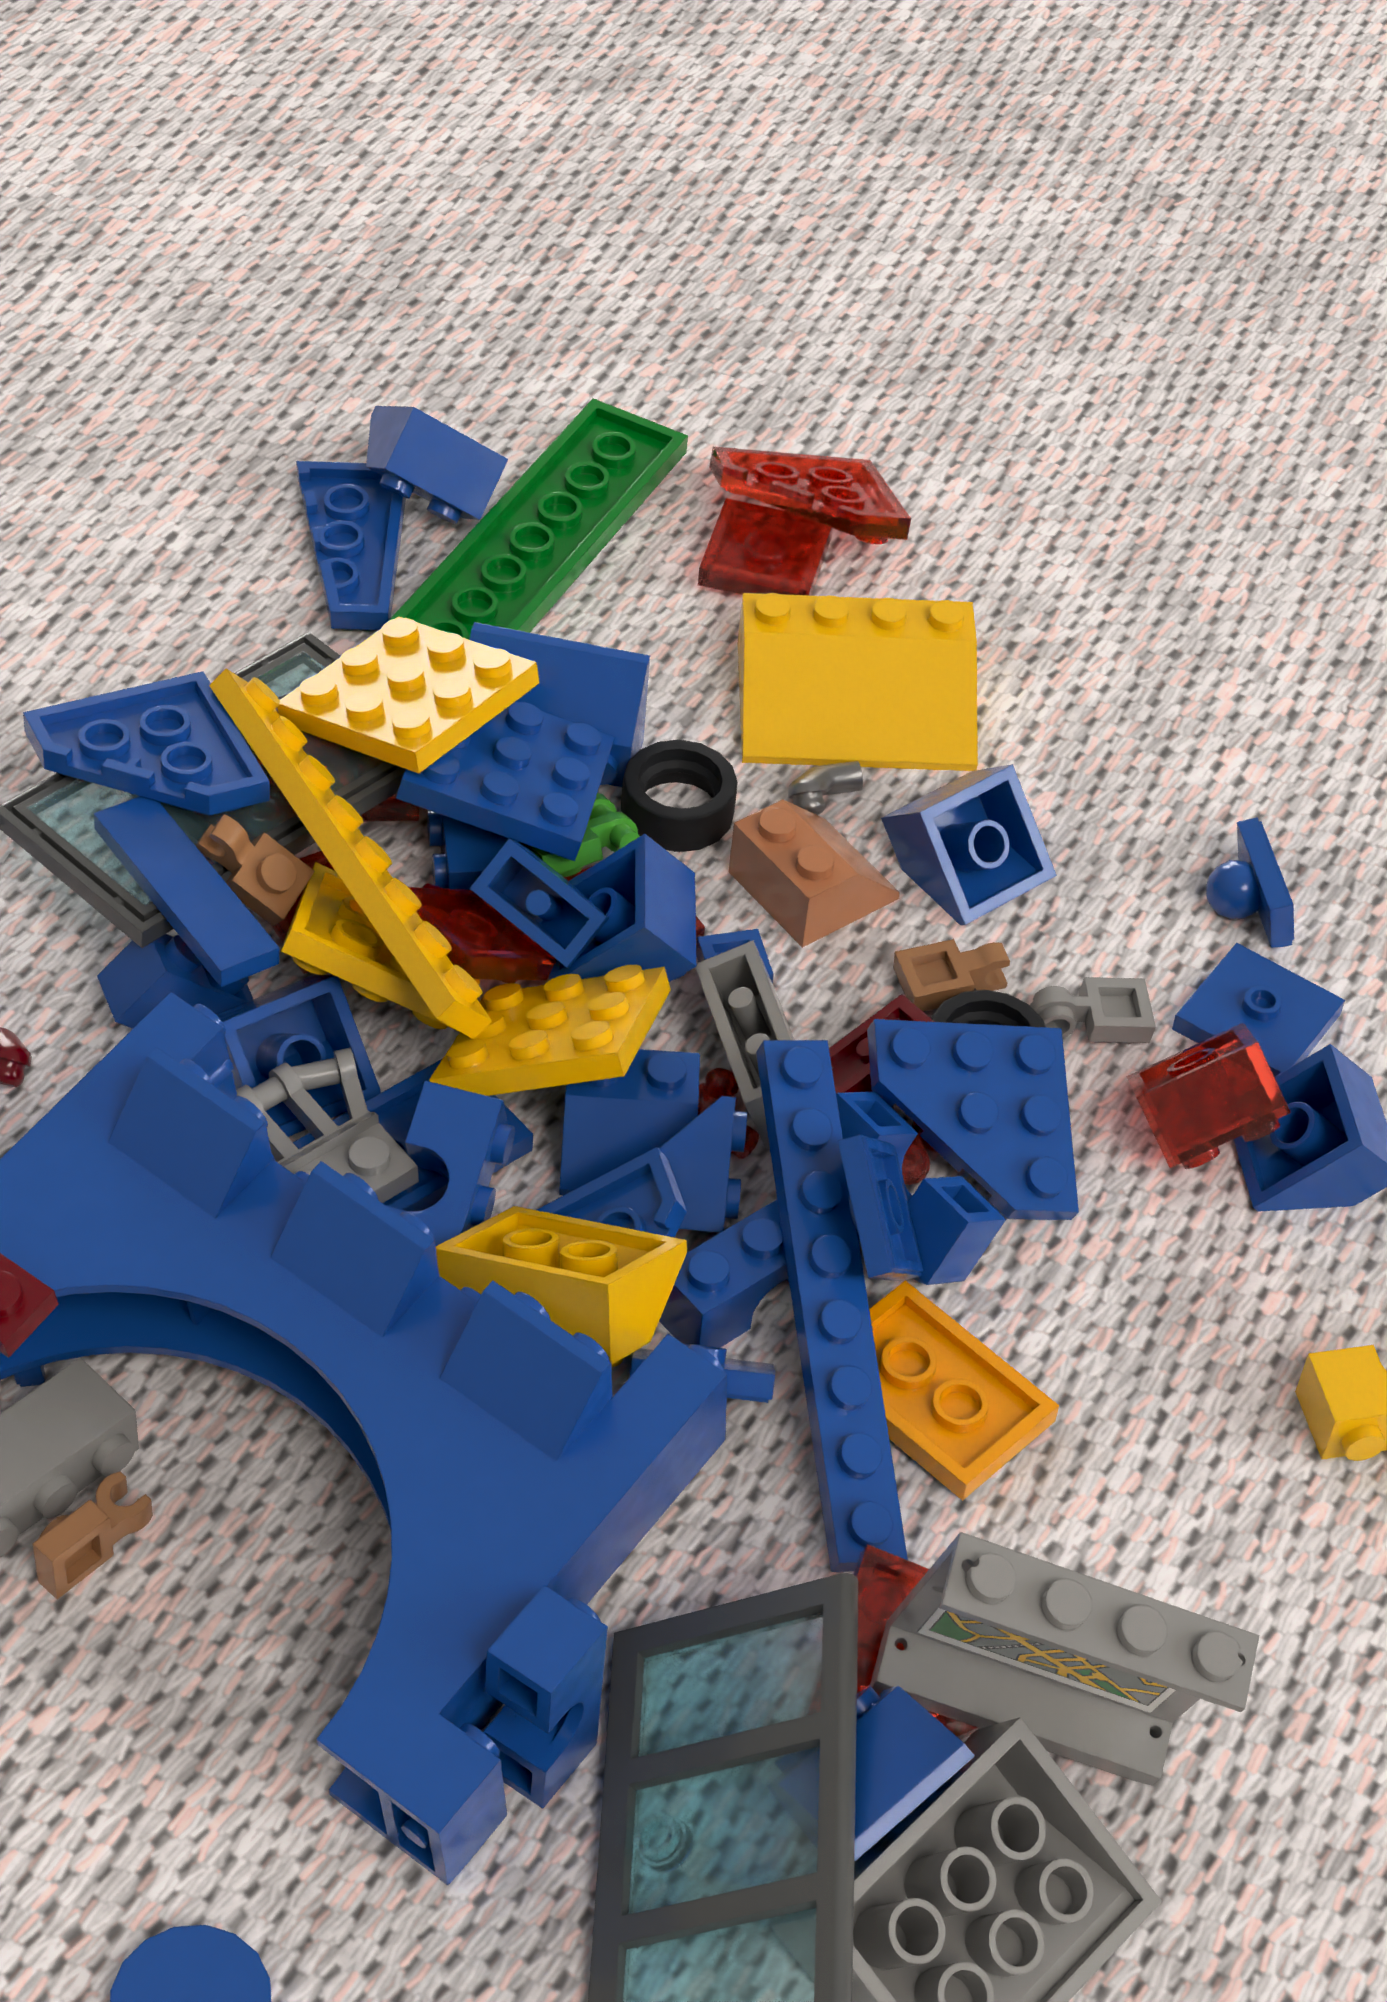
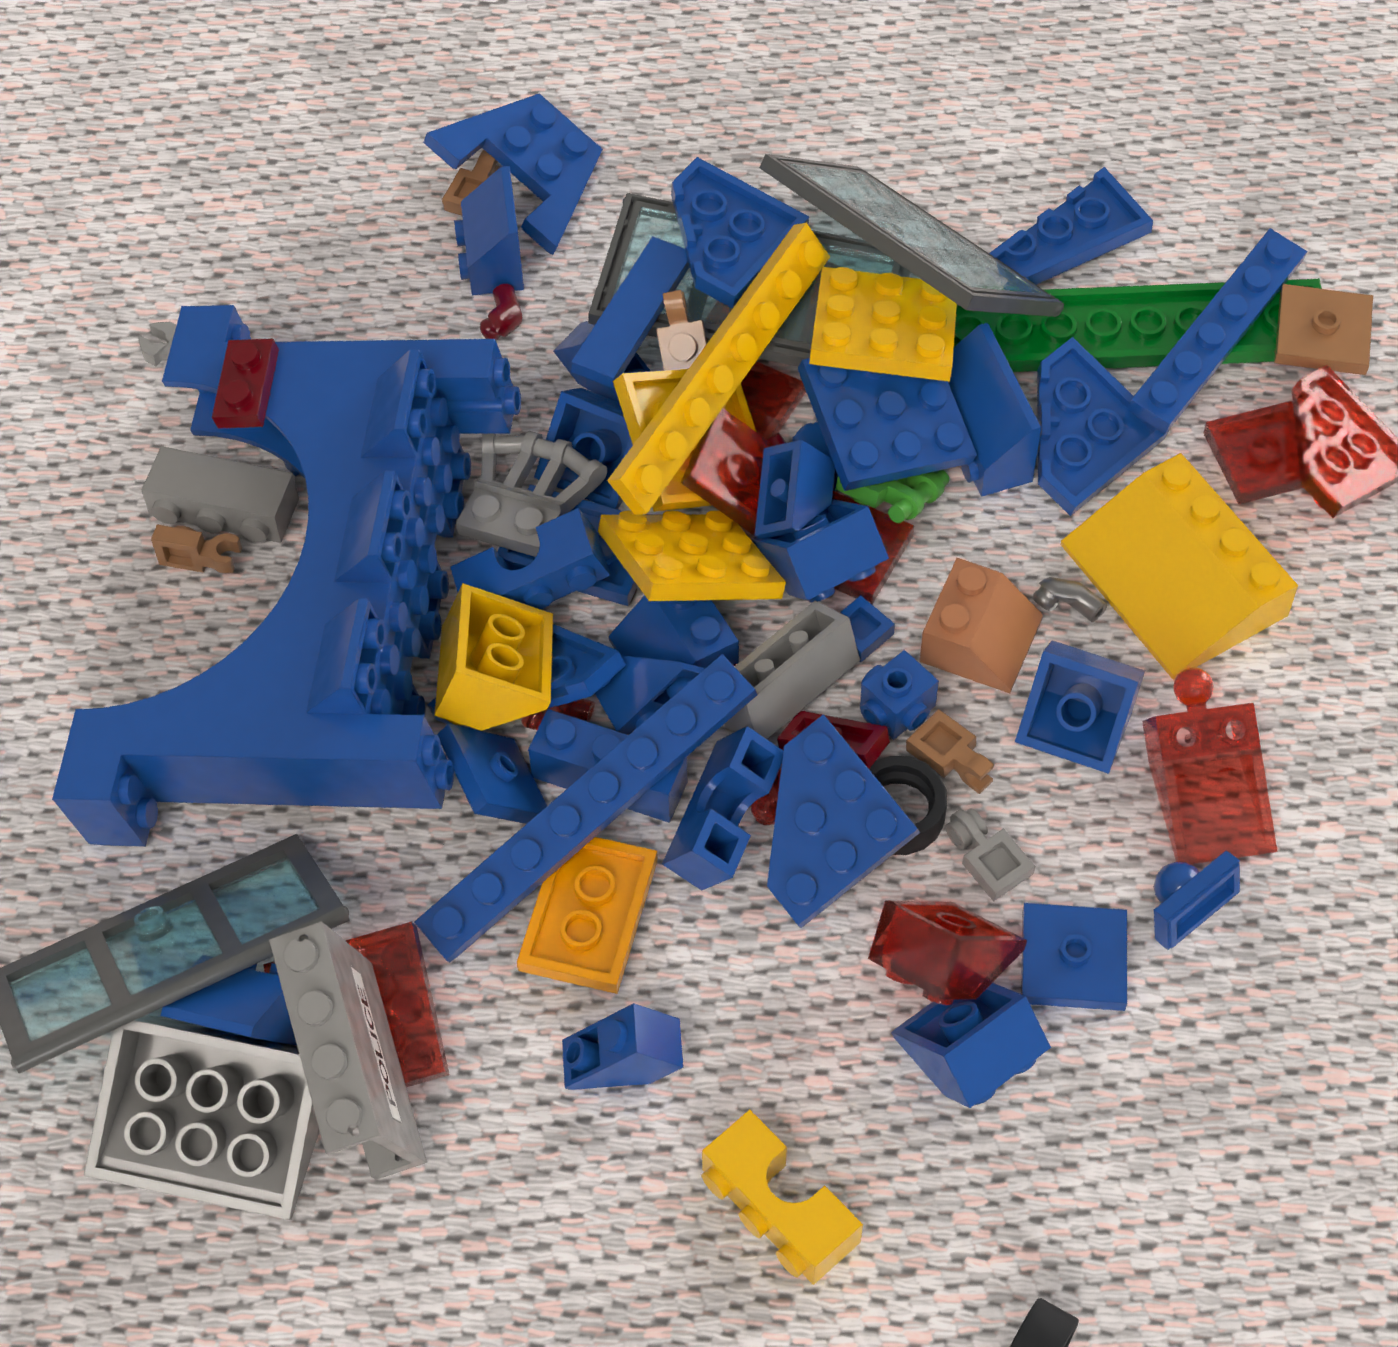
camera: 65 degrees right, 10 degrees up
blue slope [366,406,508,524] -> none
blue arch [483,1585,608,1809] -> none
black tyre [621,739,738,852] -> none
blue plate [837,1135,924,1281] -> none
none -> blue slope [562,1003,684,1090]
none -> door [759,154,1064,317]
none -> blue brick [860,650,939,740]
none -> blue plate [1037,337,1169,516]
none -> blue plate [1127,228,1308,434]
none -> clear red slope [1142,667,1278,864]
none -> medium nougat plate [1274,284,1373,375]

